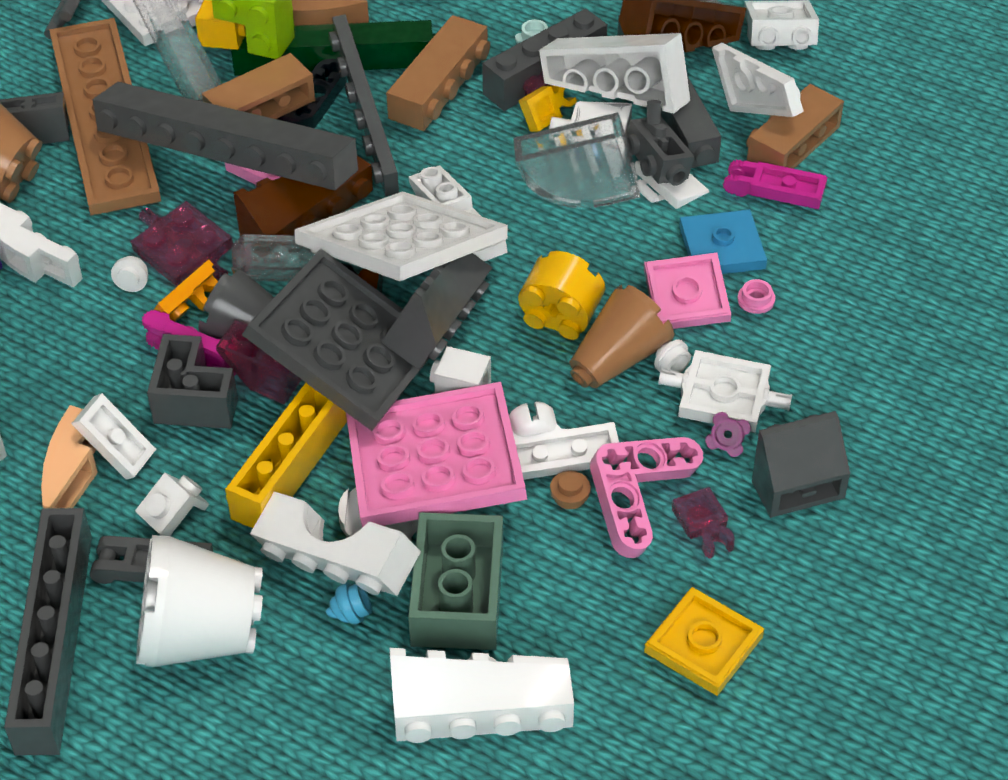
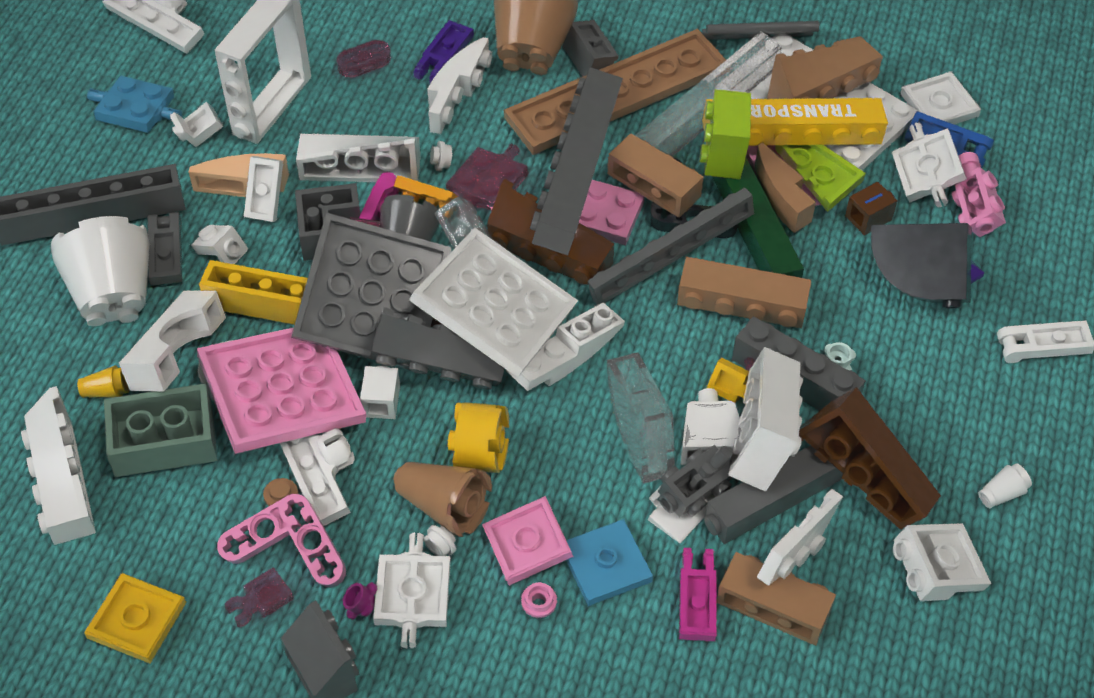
camera: 75 degrees right, 5 degrees up
none -> yellow cone [77,365,130,398]
none -> white wedge [296,134,421,182]

